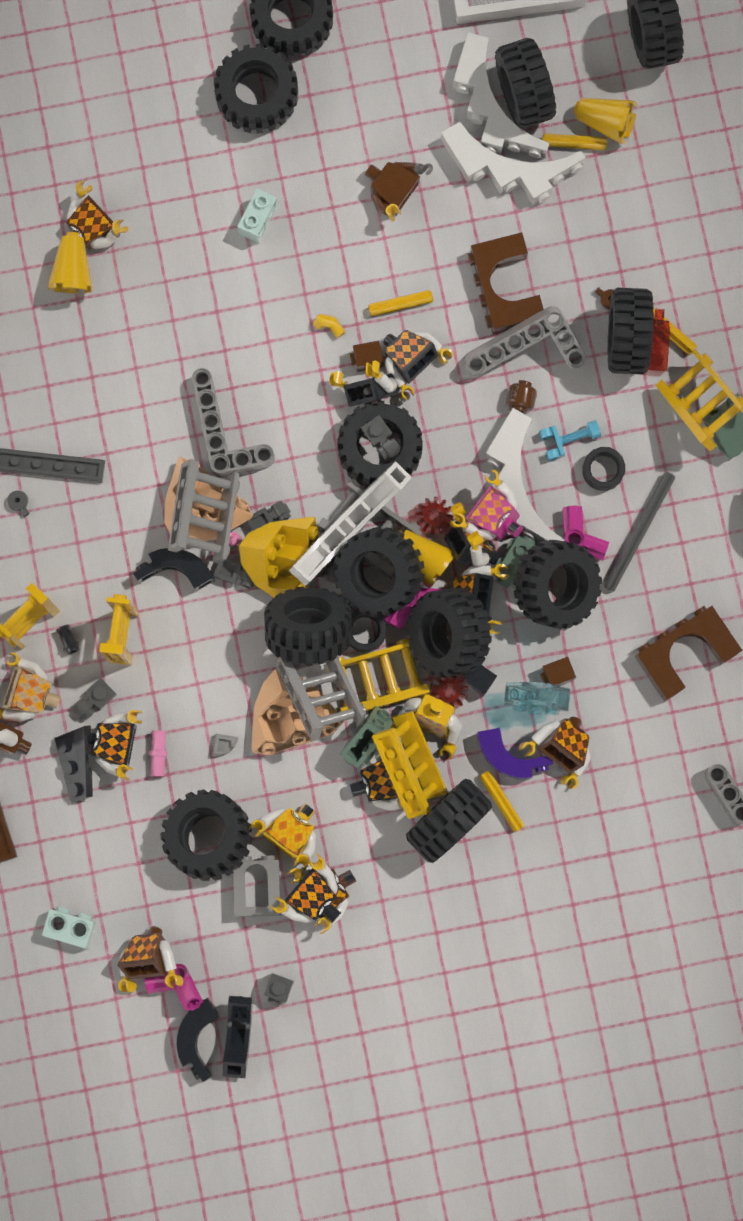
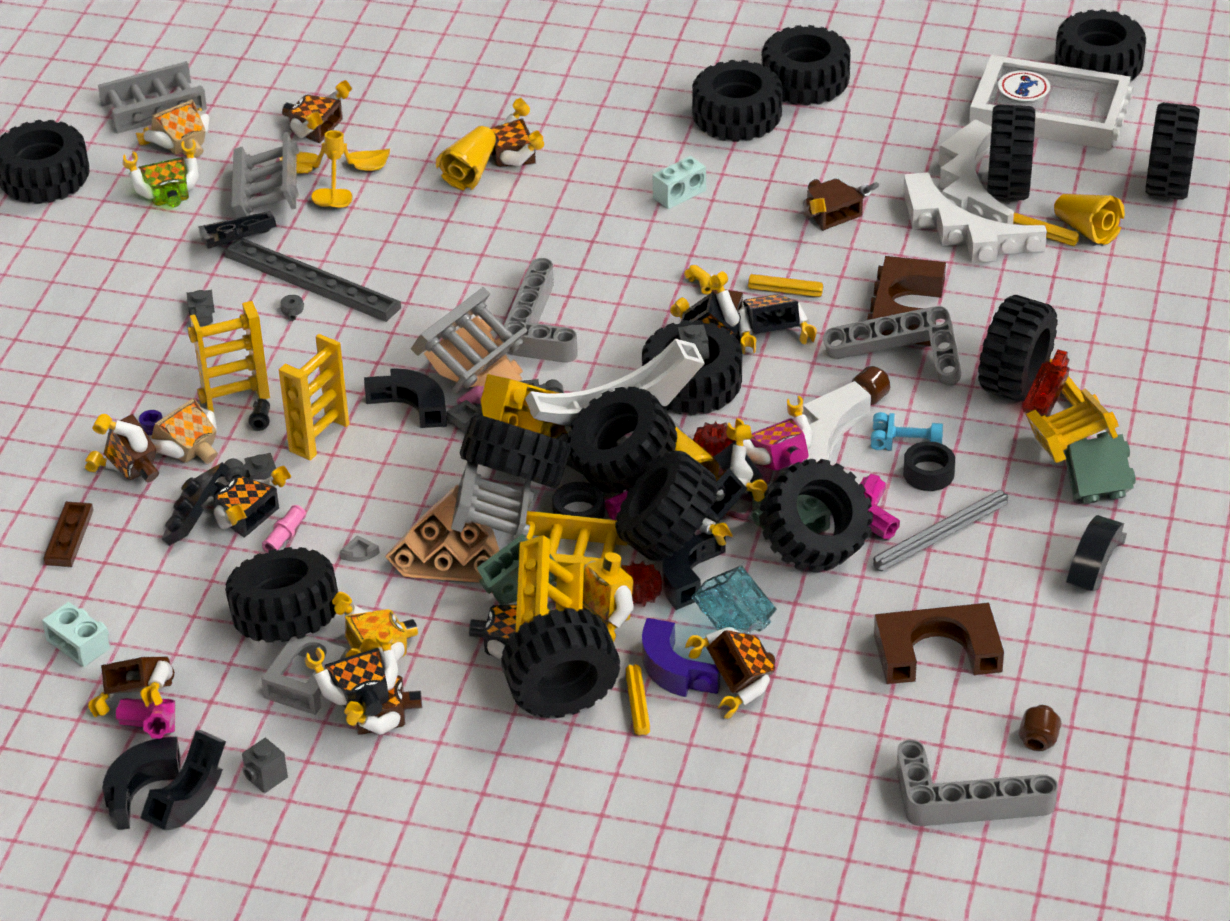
camera: 25 degrees right, 40 degrees down
reddish brown brick [539,657,576,689] -> none

